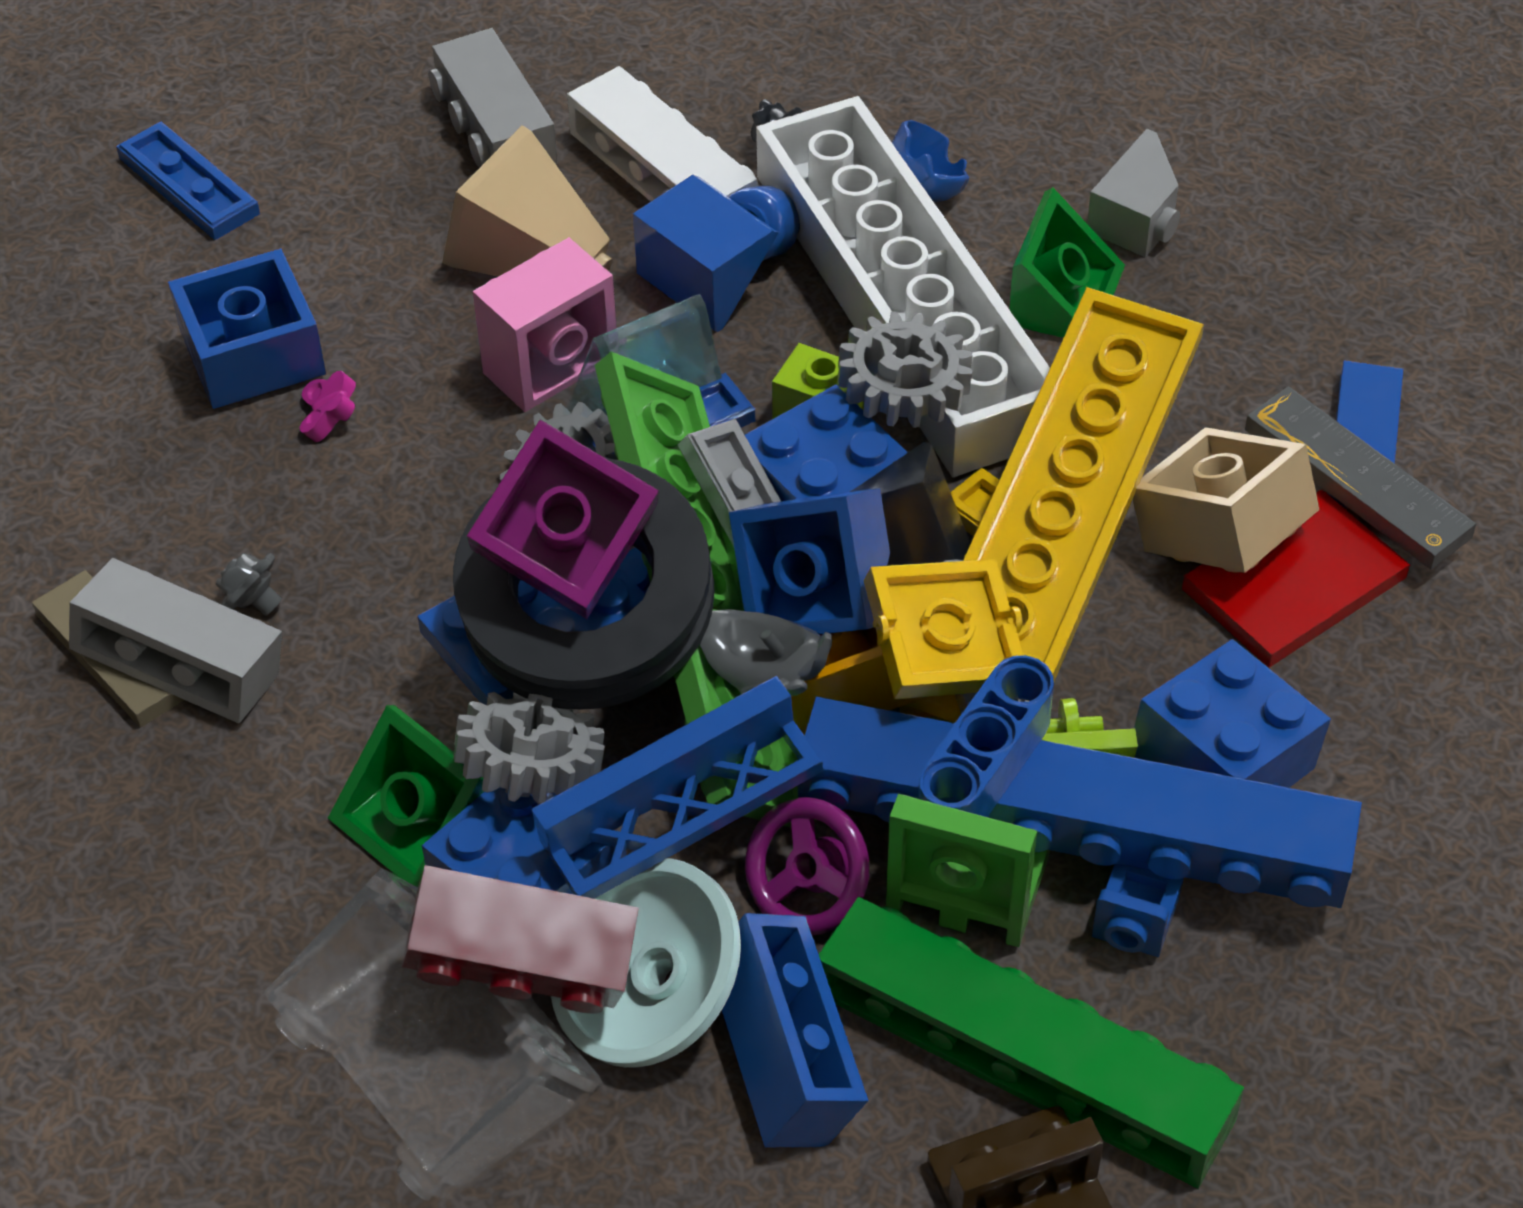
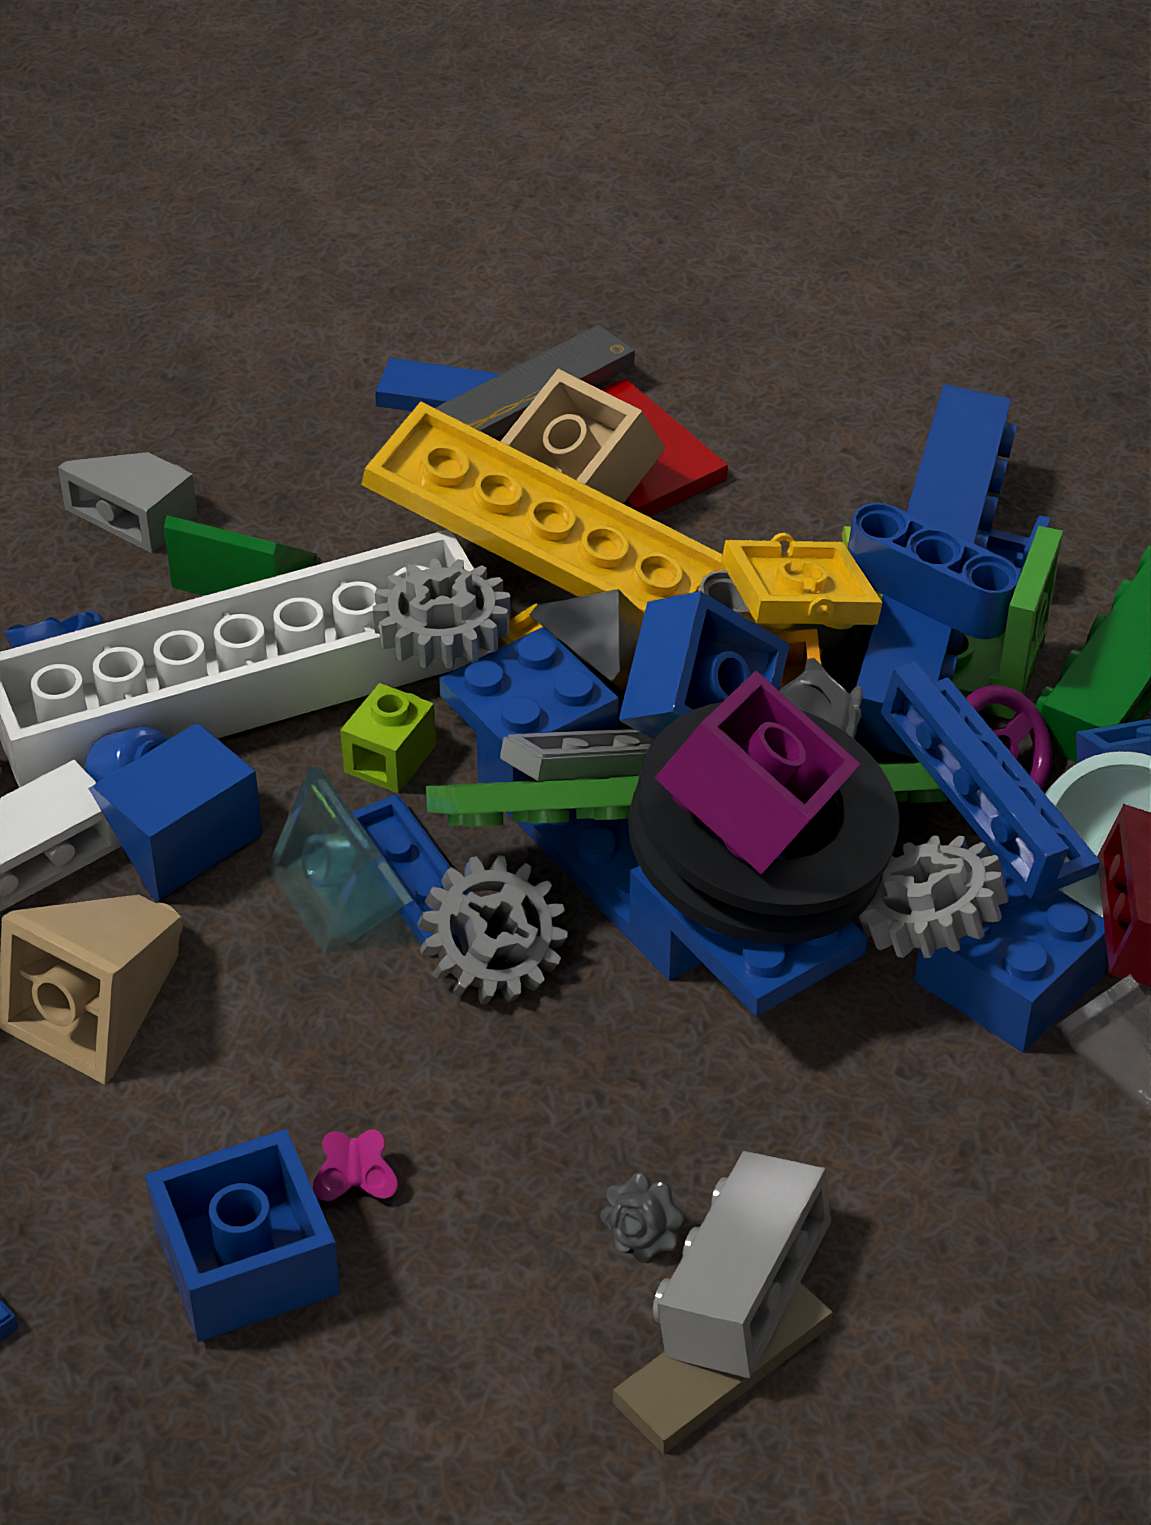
camera: 90 degrees left, 5 degrees down
green slope [328,705,485,892] -> none
bright pink brick [473,237,618,412] -> none
blue brick [1134,639,1331,788] -> none

